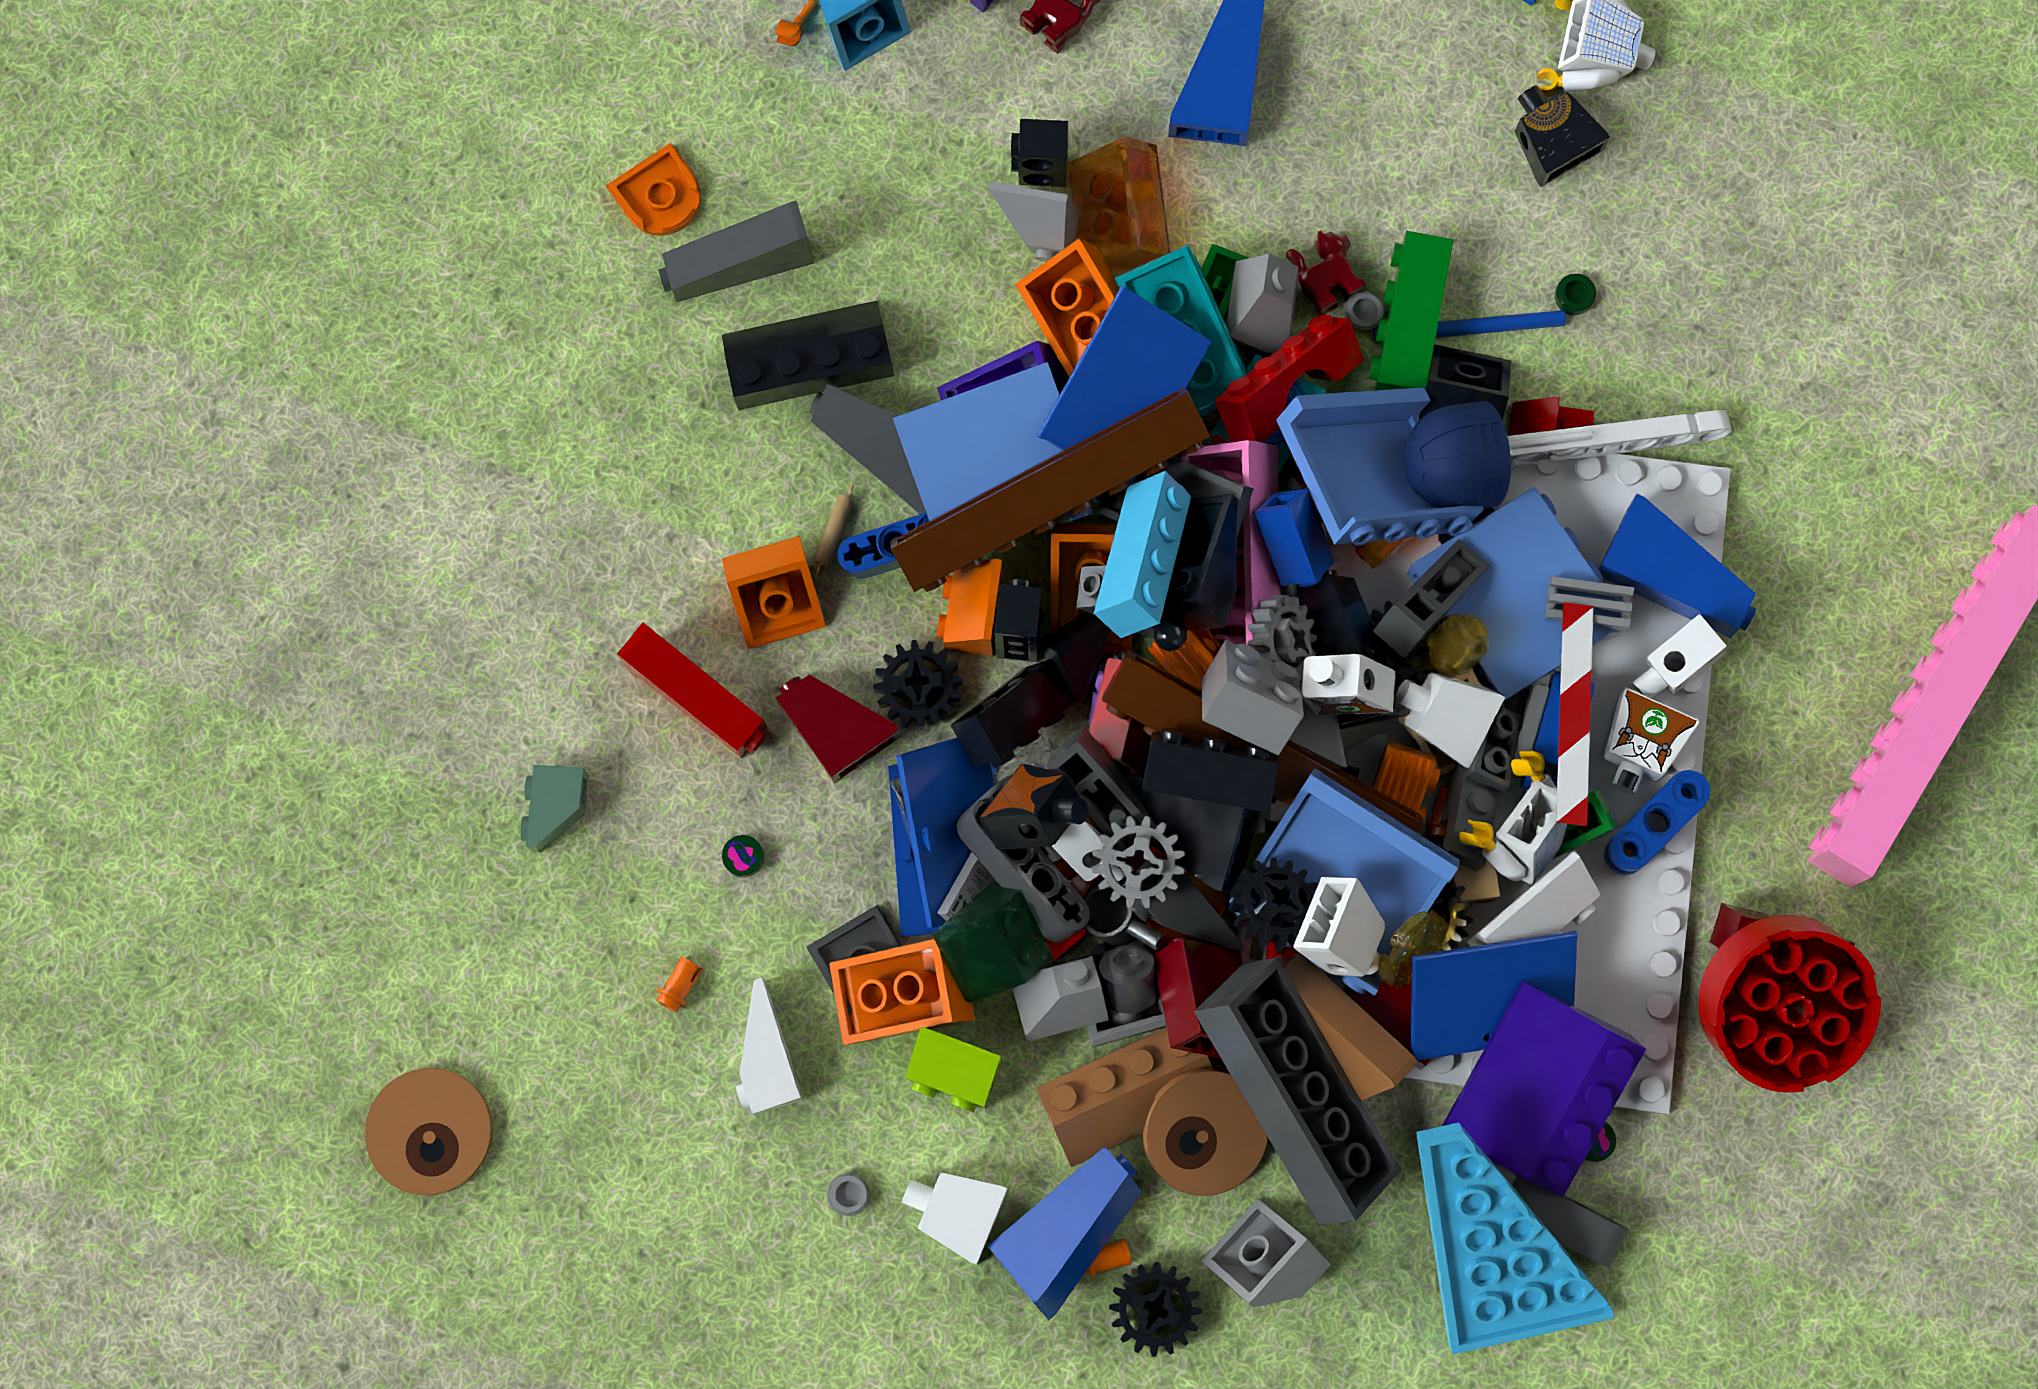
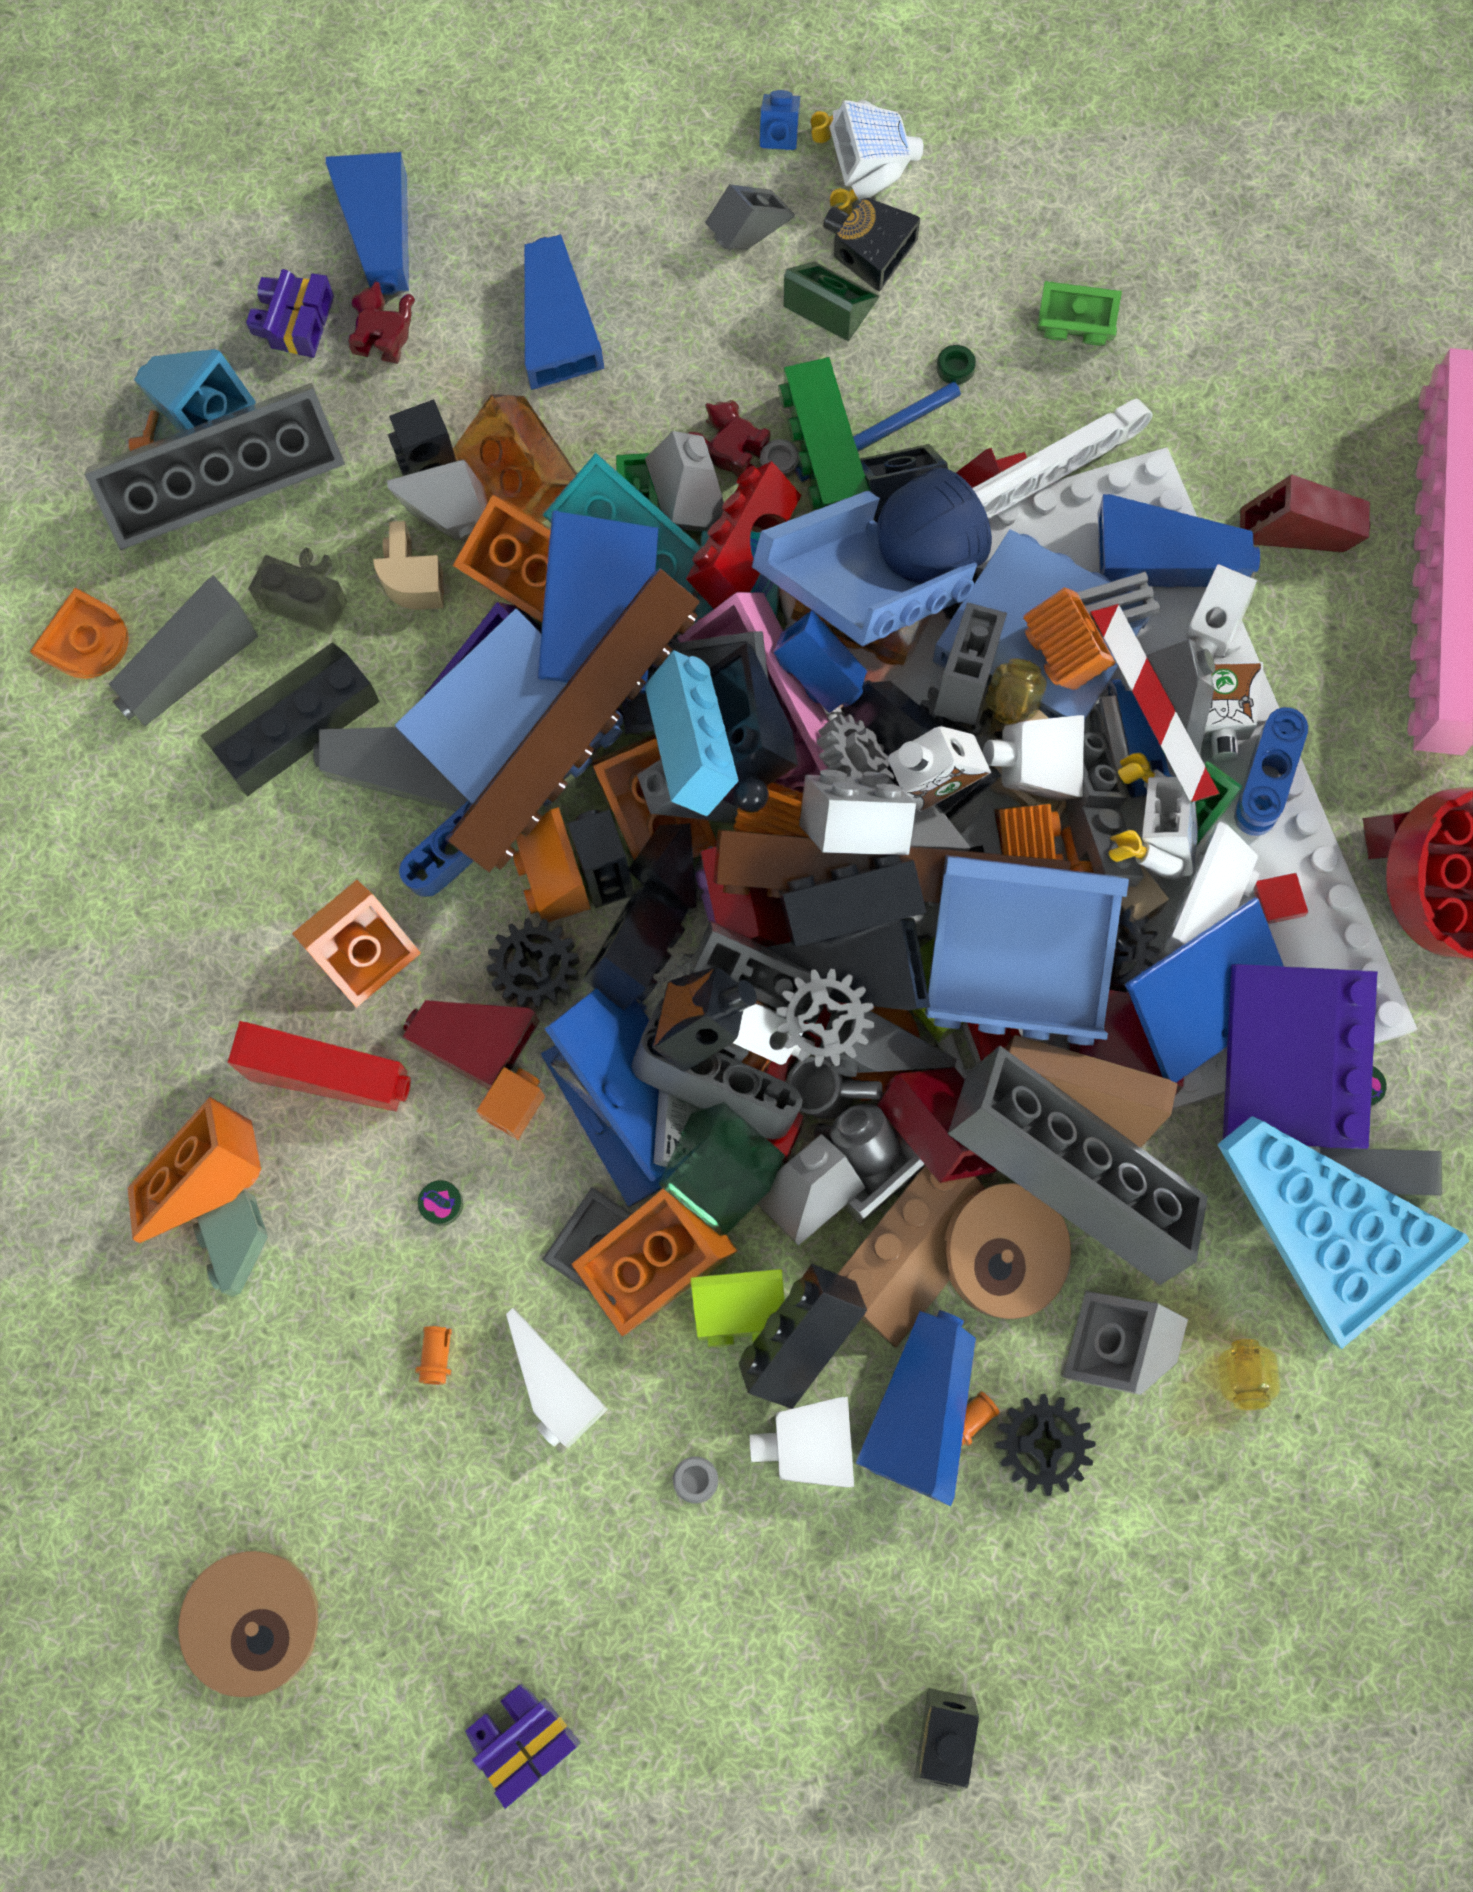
camera: 25 degrees left, 5 degrees down
tan piece [814,484,854,580] -> none
black gear [1228,858,1318,952] -> none
white torso [1293,877,1385,977] -> none
clear yellow tile [1378,910,1448,988] -> none
none -> dark grey brick [84,383,345,550]
none -> orange slope [127,1097,261,1243]
none -> clear smoke brick [248,547,348,635]
none -> tan brick [373,521,444,610]
none -> dark purple hips [465,1683,581,1809]
none -> orange brick [476,1067,545,1140]
none -> dark grey slope [705,184,795,250]
none -> black brick [739,1264,867,1409]
none -> dark green slope [784,262,879,342]
none -> orange brick [1023,587,1116,690]
none -> bright green bracket [1037,281,1122,346]
none -> dark grey slope [1146,639,1215,777]
none -> clear yellow head [1218,1339,1280,1411]
none -> dark red slope [1240,474,1371,552]
none -> red tile [1253,873,1309,924]

